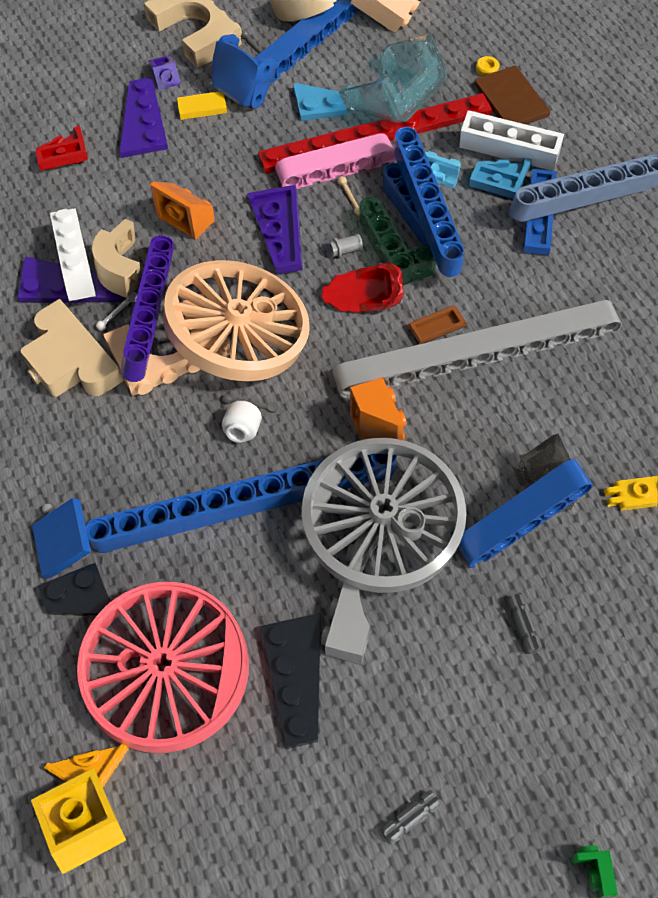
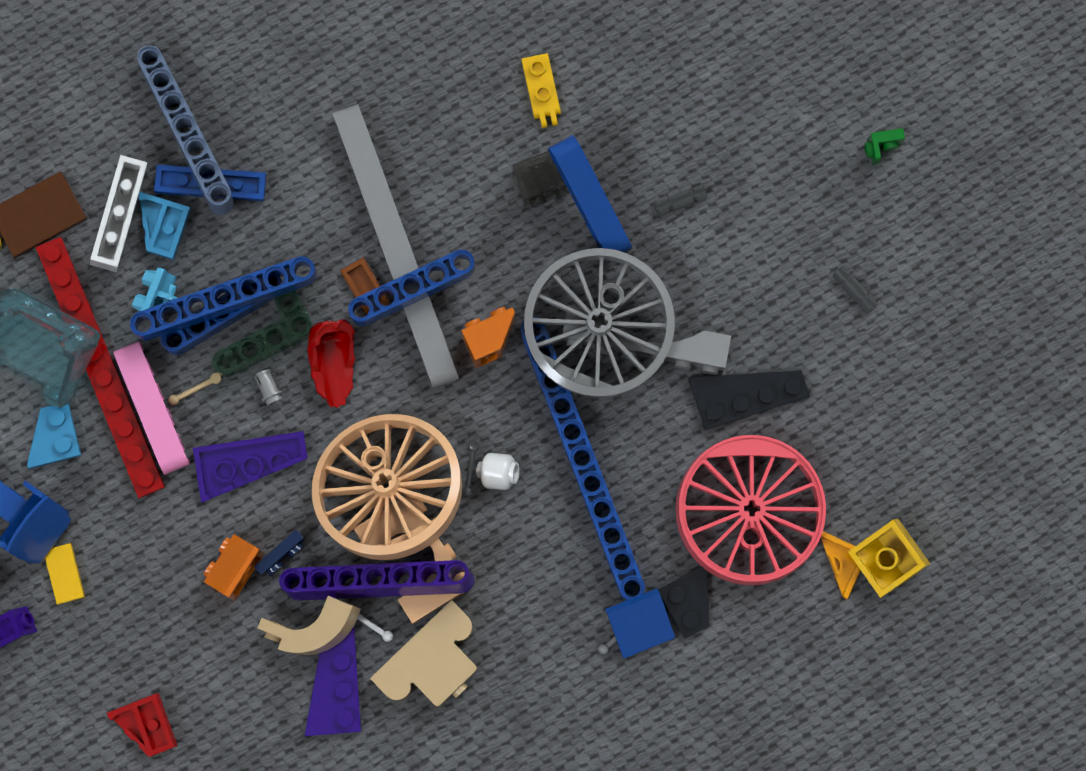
camera: 100 degrees left, 20 degrees up
white brick [50,208,96,301] -> none
dark purple wing [120,77,168,158] -> none
none -> dark blue plate [254,530,305,577]
none -> blue beam [348,249,475,326]

